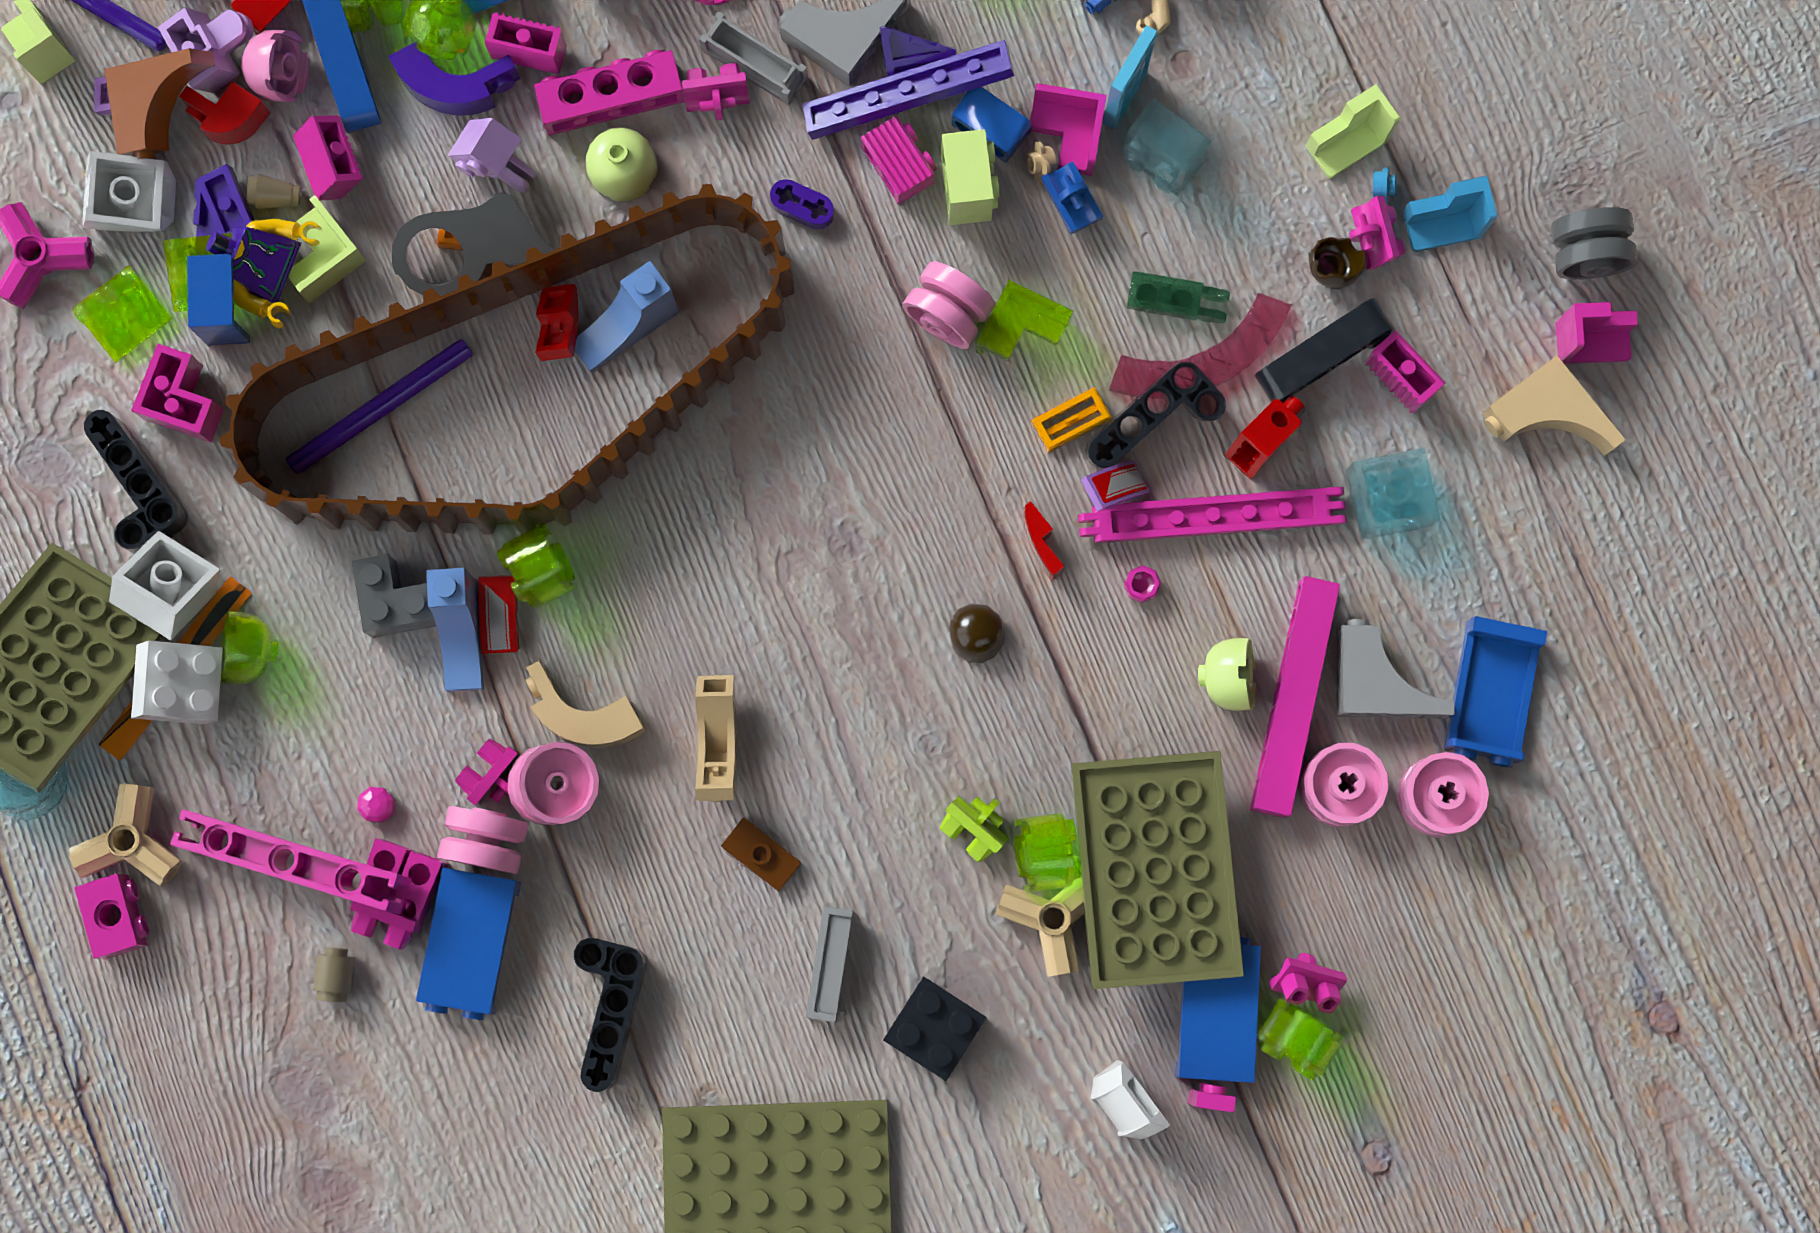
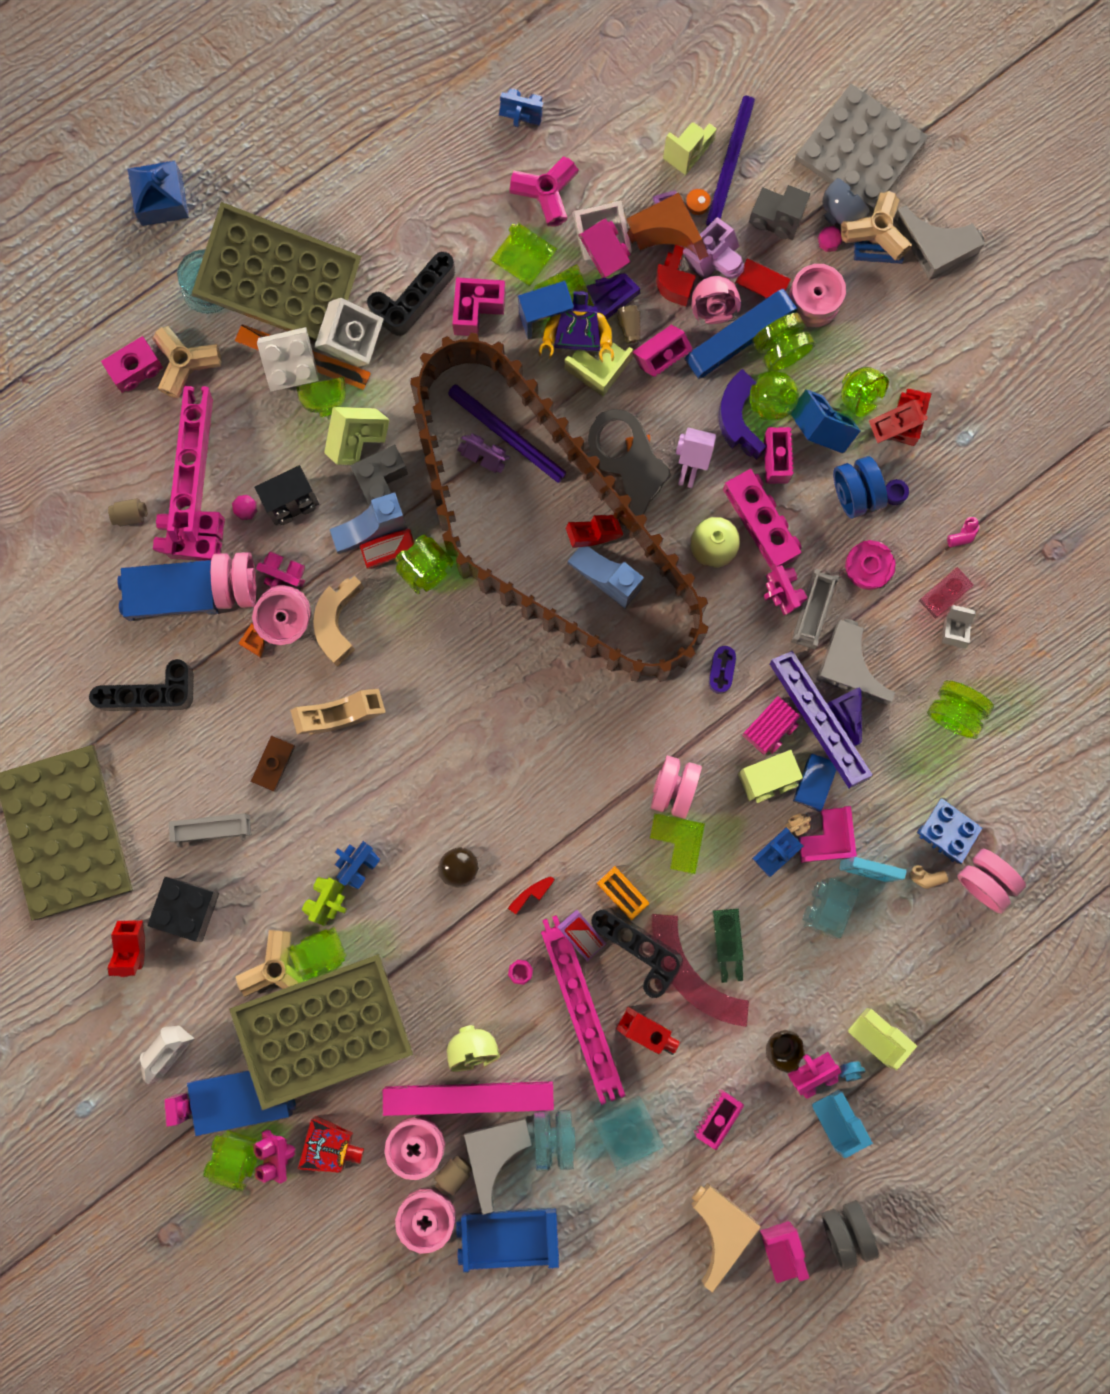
camera: 75 degrees right, 0 degrees up
black beam [1255,298,1396,402] -> none
none -> red brick [107,920,145,977]
none -> orange tile [238,623,265,658]
none -> black brick [254,465,320,526]
none -> red torso [298,1116,364,1172]
none -> yellowish green panel [324,407,390,465]
none -> blue hips [334,841,380,889]
none -> dark tan brick [434,1155,472,1196]
none -> medium lavender hinge [457,433,510,473]
none -> clear light blue wheel [534,1110,576,1172]
none -> dark pink brick [578,218,631,278]
none -> orange tile [686,189,710,215]

